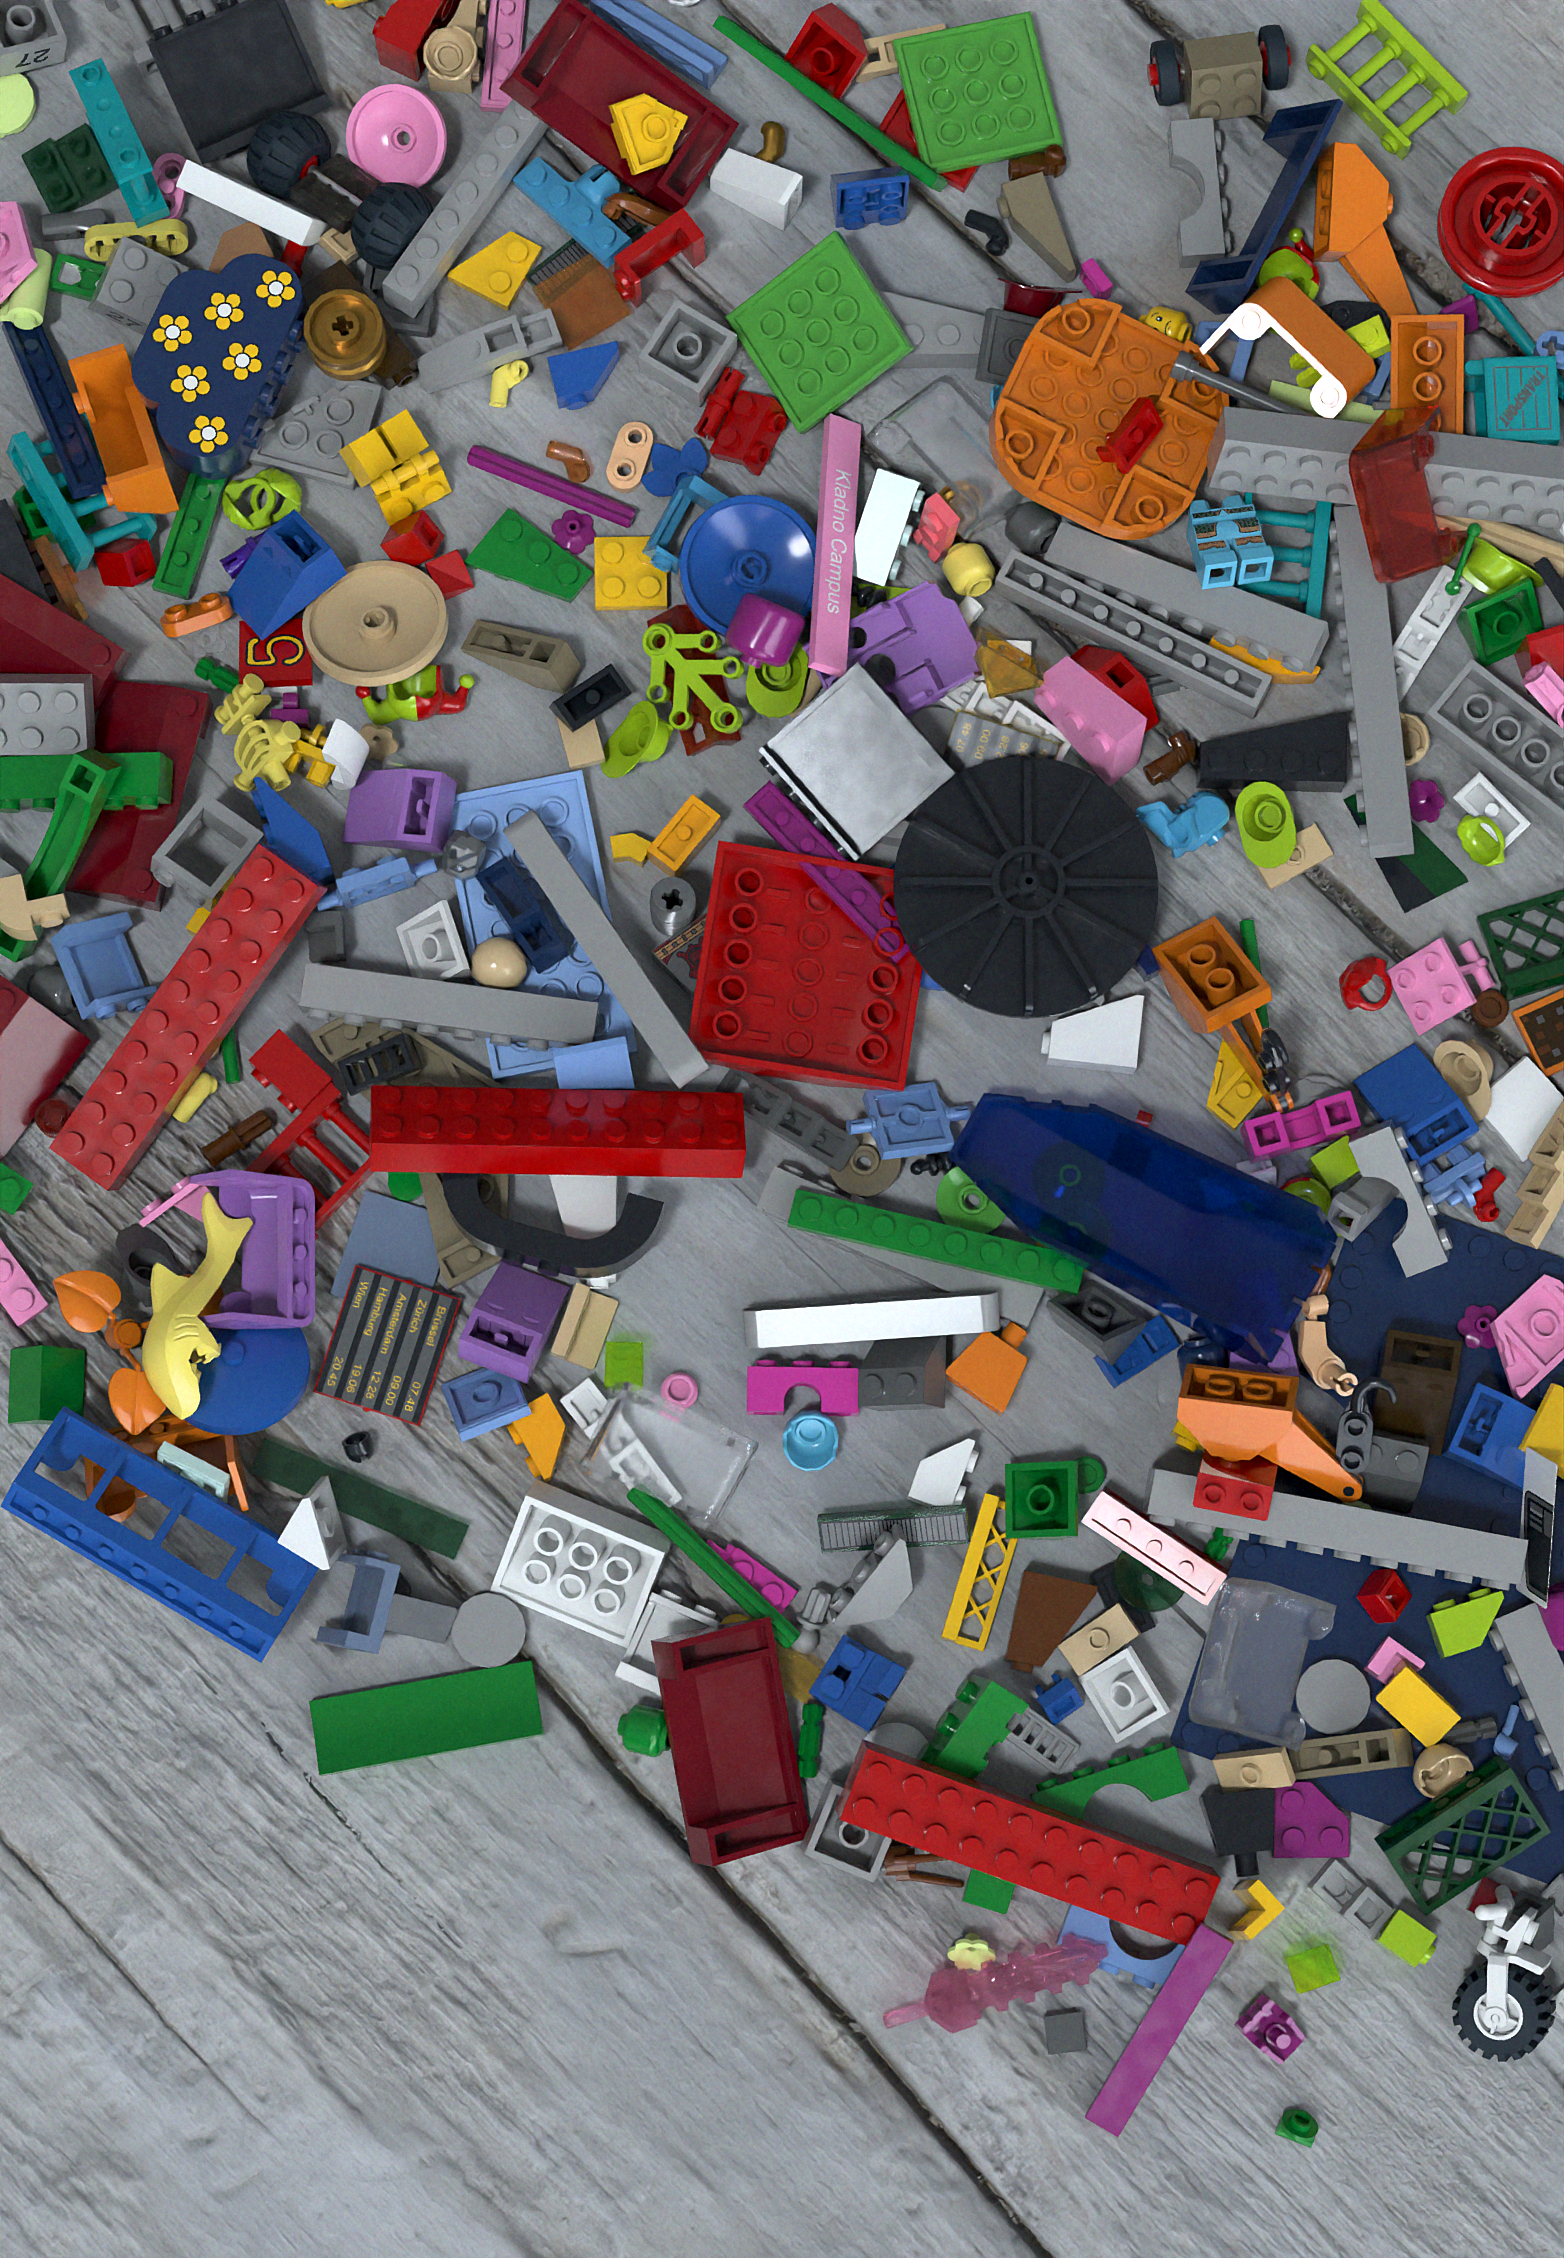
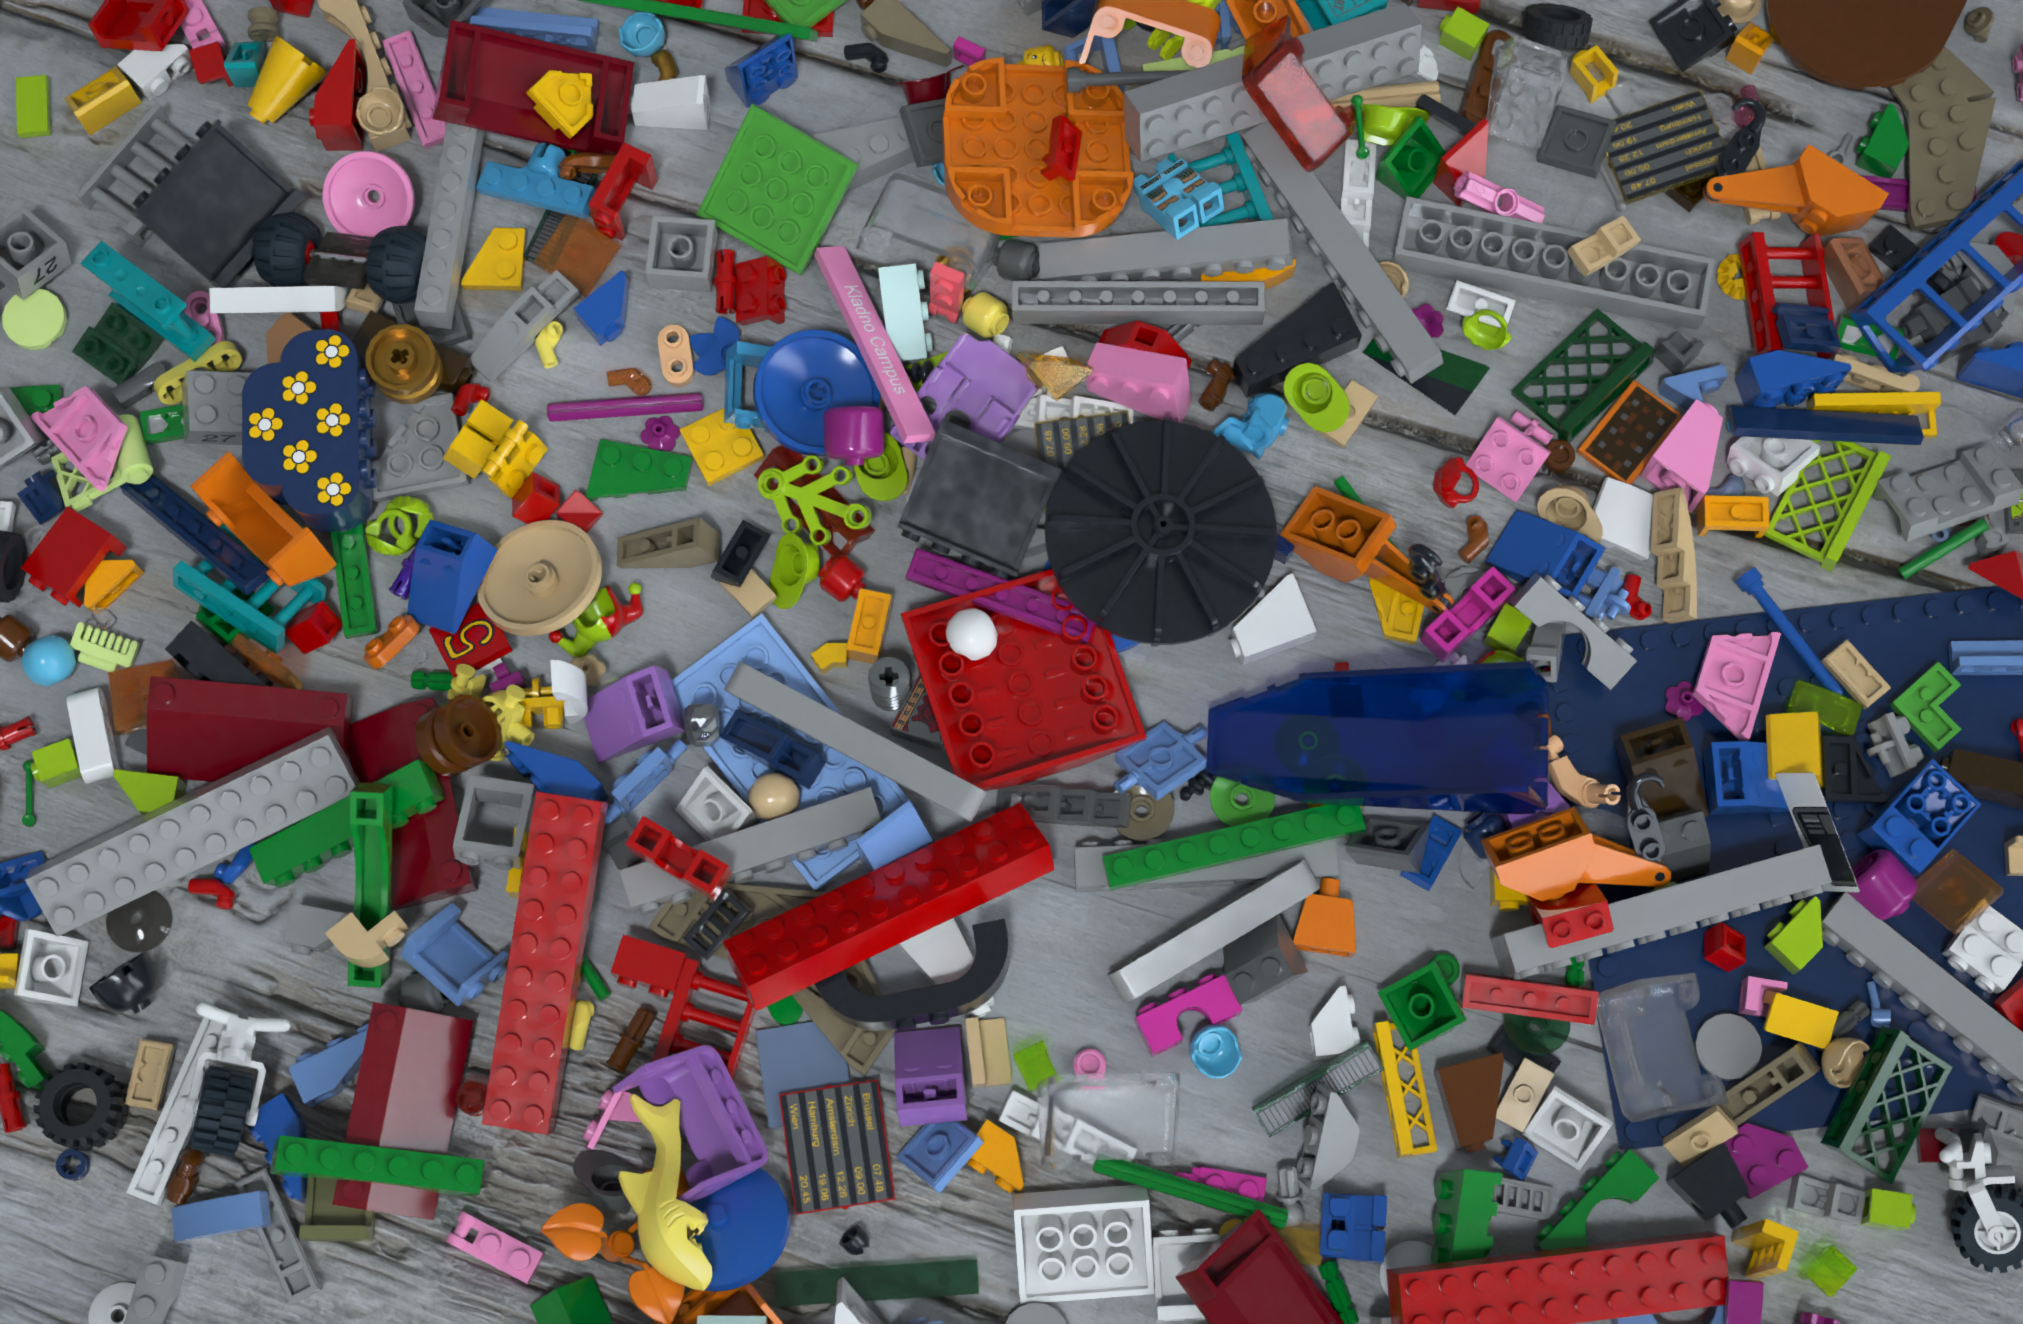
camera: 25 degrees left, 5 degrees down
none -> reddish brown wheel [415,694,501,776]
none -> red arm [451,383,490,416]
none -> medium azure hair [618,12,665,58]
none -> red arch [626,816,732,901]
none -> red head [818,555,867,602]
none -> white hair [946,608,998,660]
none -> dark orange arm [1458,515,1489,564]

